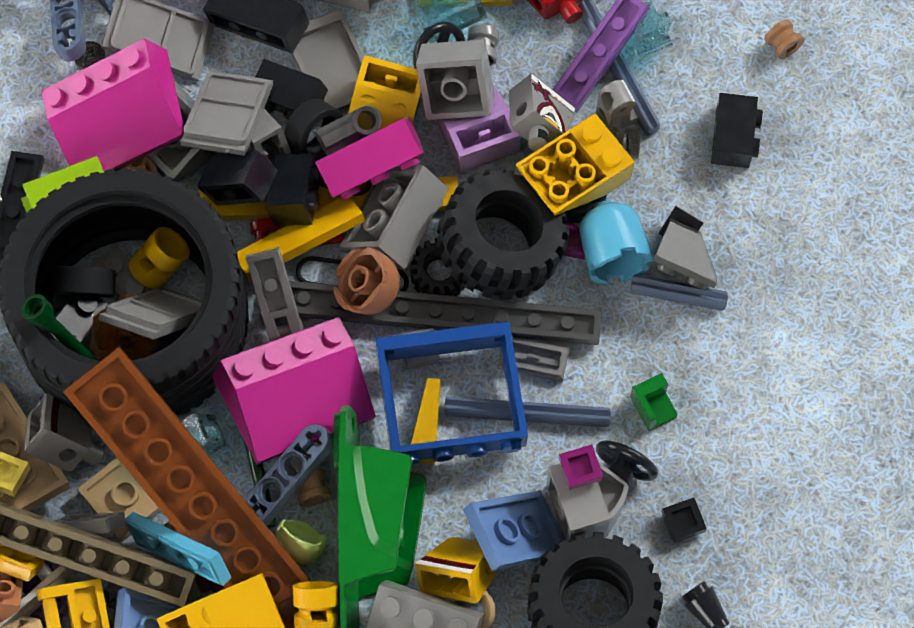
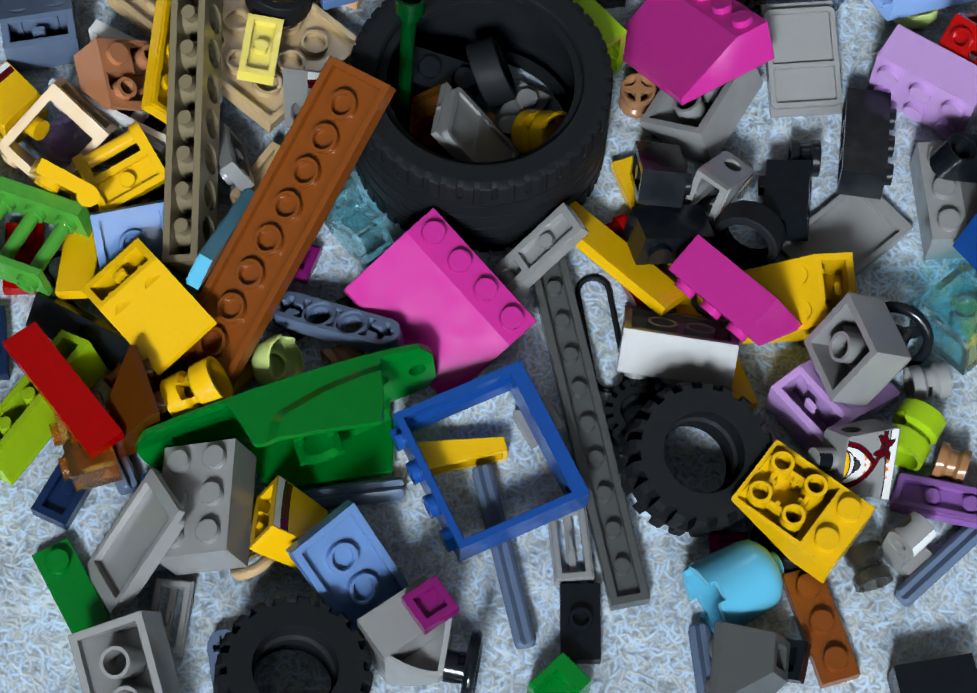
camera: 70 degrees right, 5 degrees down
light grey piece [181,71,273,156] -> none
flat silver piece [315,105,382,156] -> none
nougat cylinder [334,247,400,316] -> none
none -> sand blue axle [299,477,405,509]
none -> black plate [559,583,601,664]
none -> dark orange plate [782,569,861,689]
none -> black wheel [787,139,821,177]
none -> lime wheel [892,398,946,472]
none -> medium nougat wheel [930,441,973,484]

